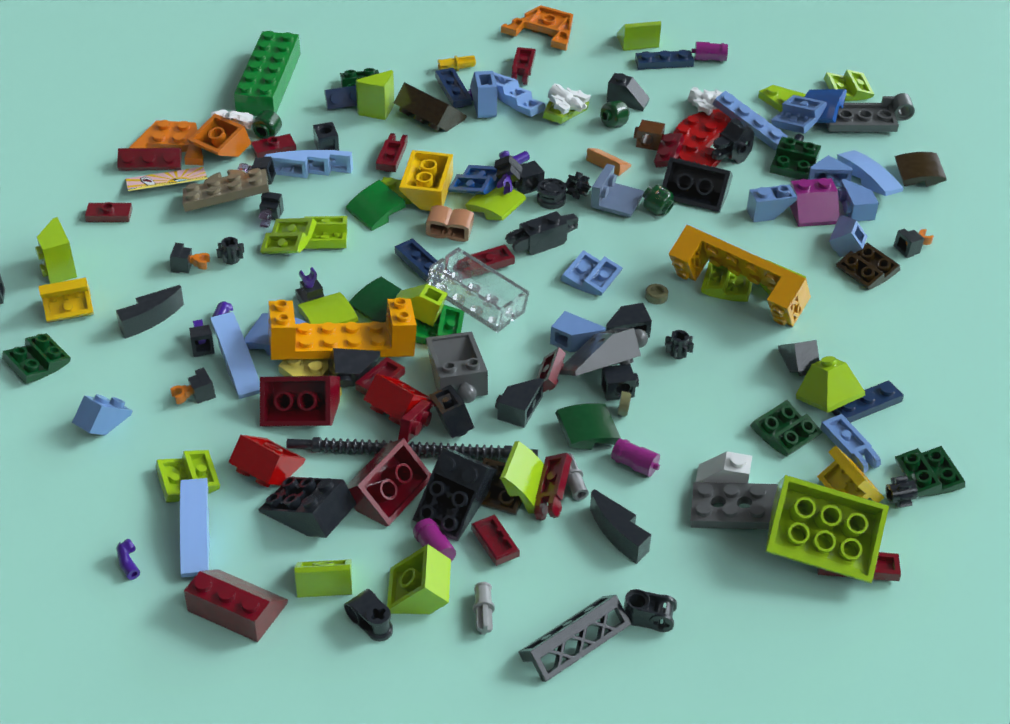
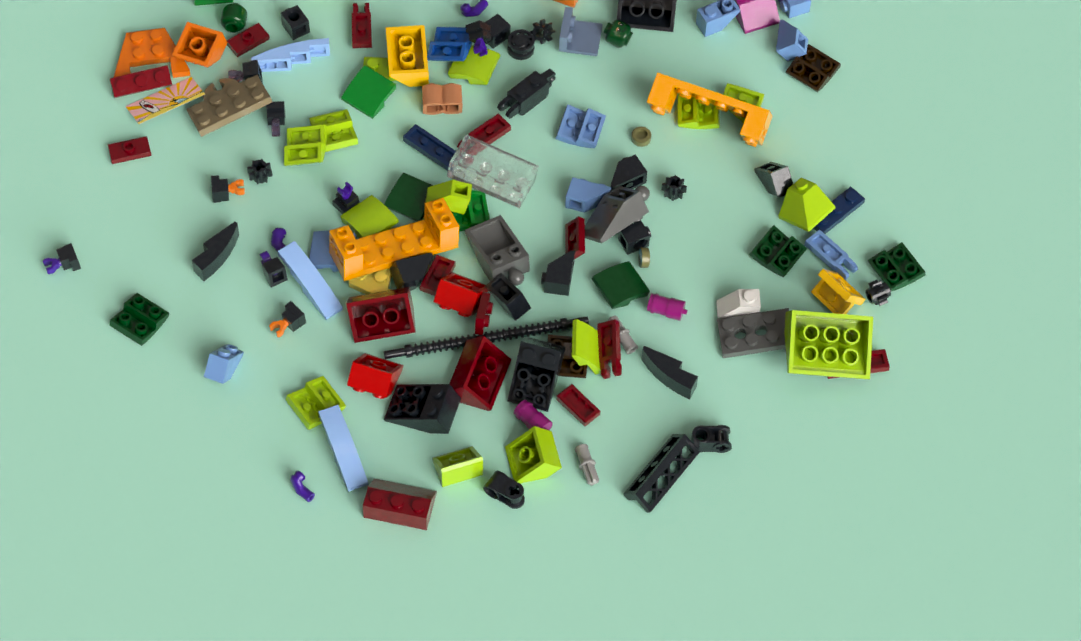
camera: 15 degrees left, 15 degrees up
lime slope [35,217,77,284] -> none
yellow bracket [38,277,94,323] -> none
white animal [211,109,253,129] -> none
black piece [893,228,934,258] -> none

